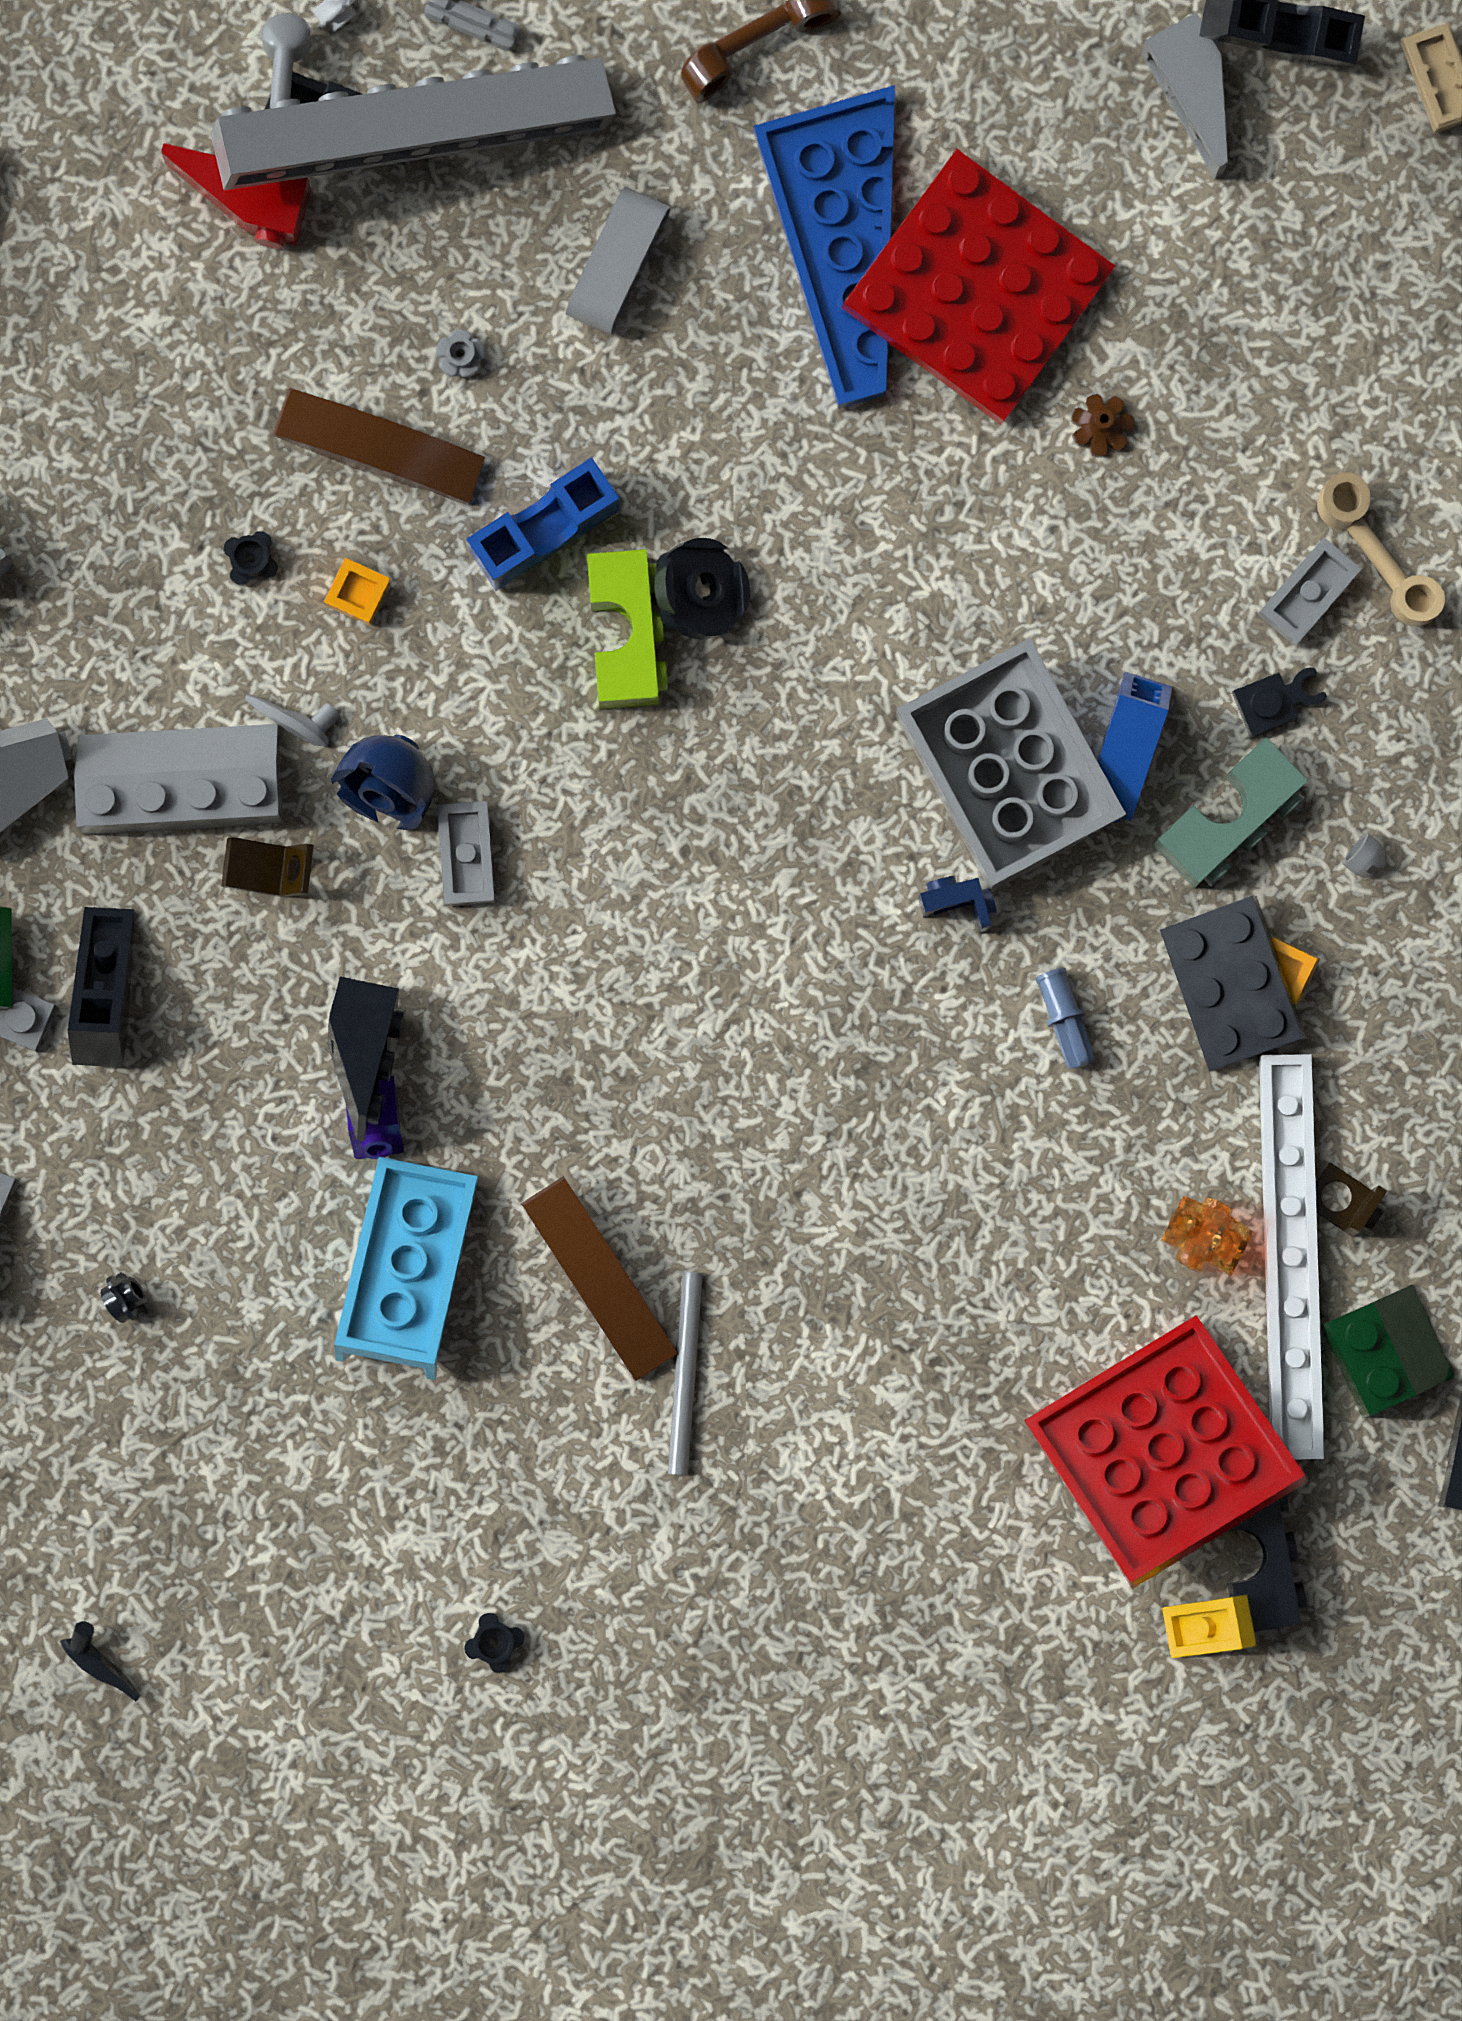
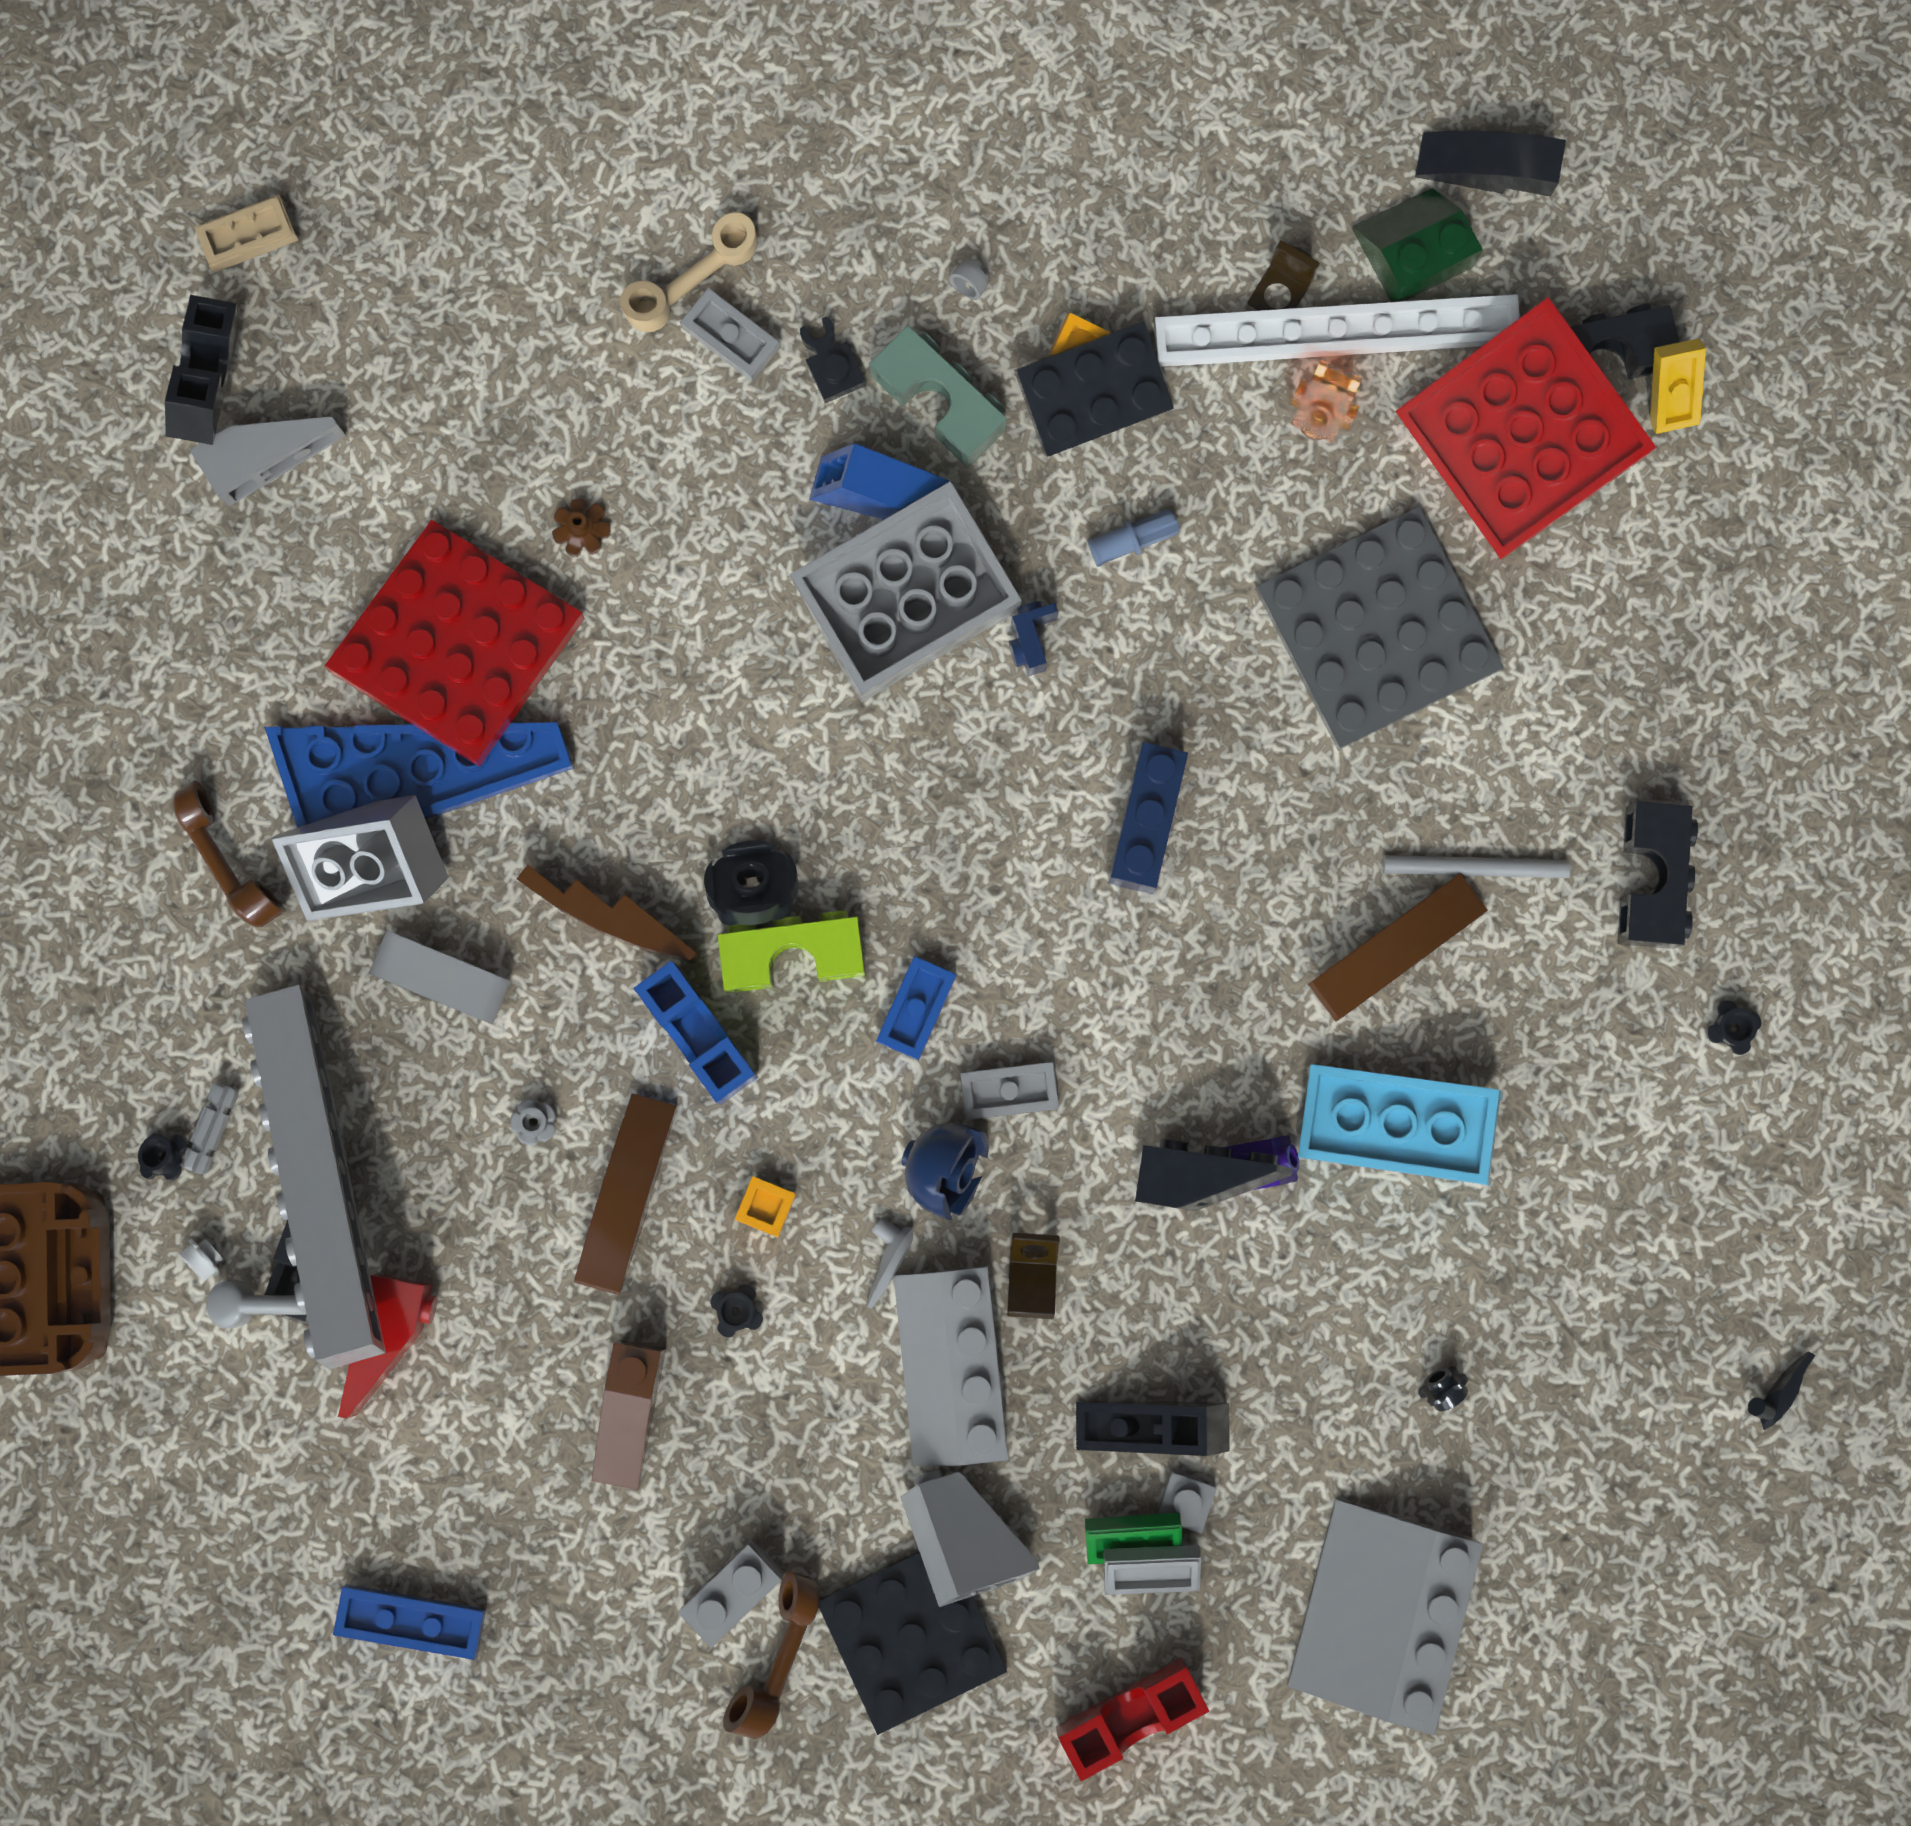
camera: 90 degrees left, 0 degrees up
none -> light grey slope [272,795,449,921]
none -> reddish brown slope [516,865,700,964]
none -> slope [591,1340,667,1490]
none -> blue plate [876,956,957,1061]
none -> dark blue brick [1108,742,1188,894]
none -> dark grey plate [1255,506,1504,750]
none -> black arch [1617,801,1698,949]

